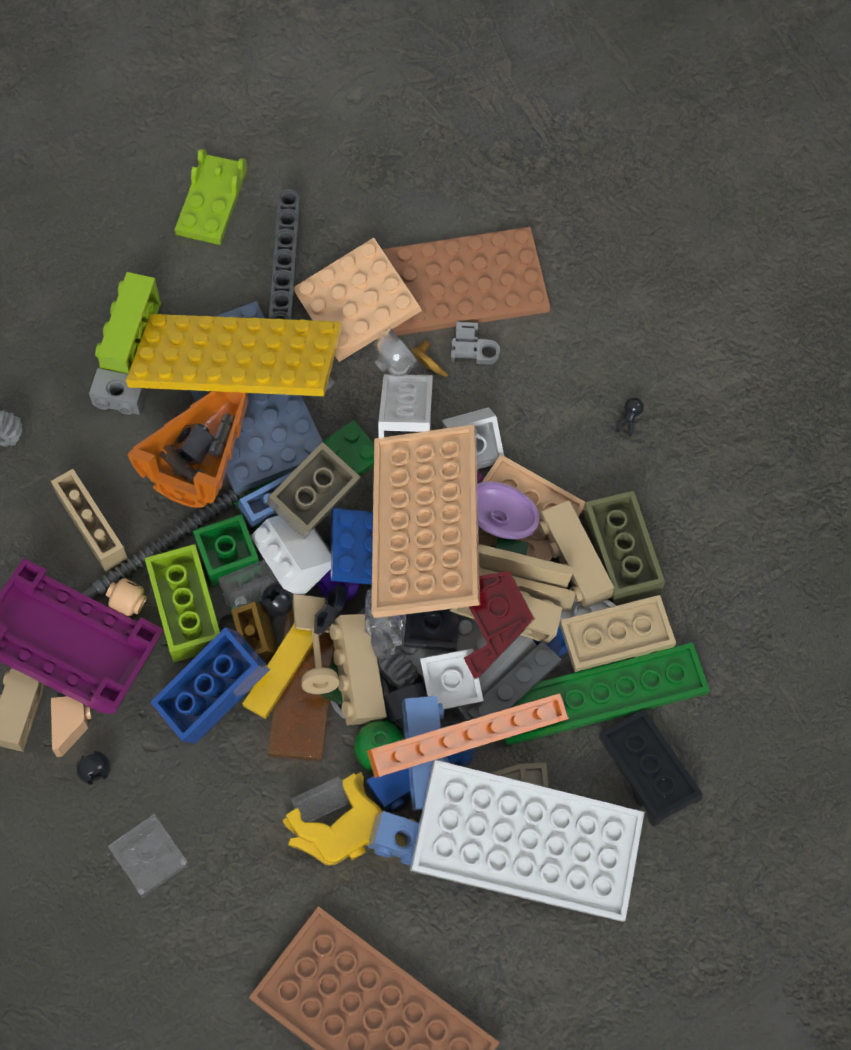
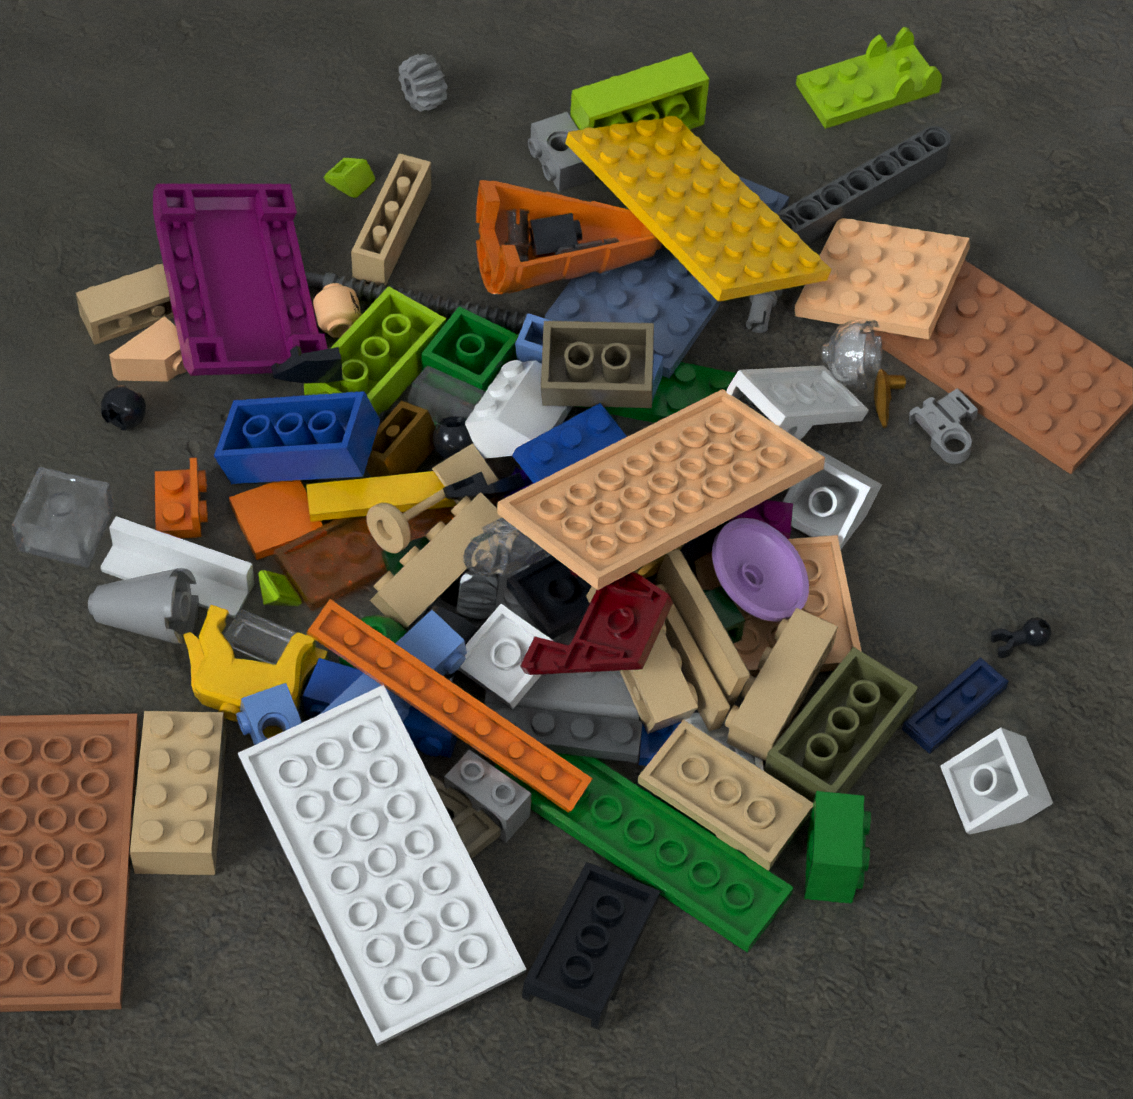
camera: 50 degrees right, 10 degrees down
none -> light grey cone [88,568,199,644]
none -> white panel [101,516,255,618]
none -> tan brick [130,711,227,875]
none -> orange bracket [155,457,208,539]
none -> orange tile [229,480,325,560]
none -> lime slope [258,570,302,606]
none -> black slope [271,345,343,383]
none -> lime slope [323,157,375,198]
none -> light grey brick [444,749,531,843]
none -> green brick [804,791,871,904]
none -> dark blue tile [902,657,1009,754]
none -> white slope [940,727,1053,834]

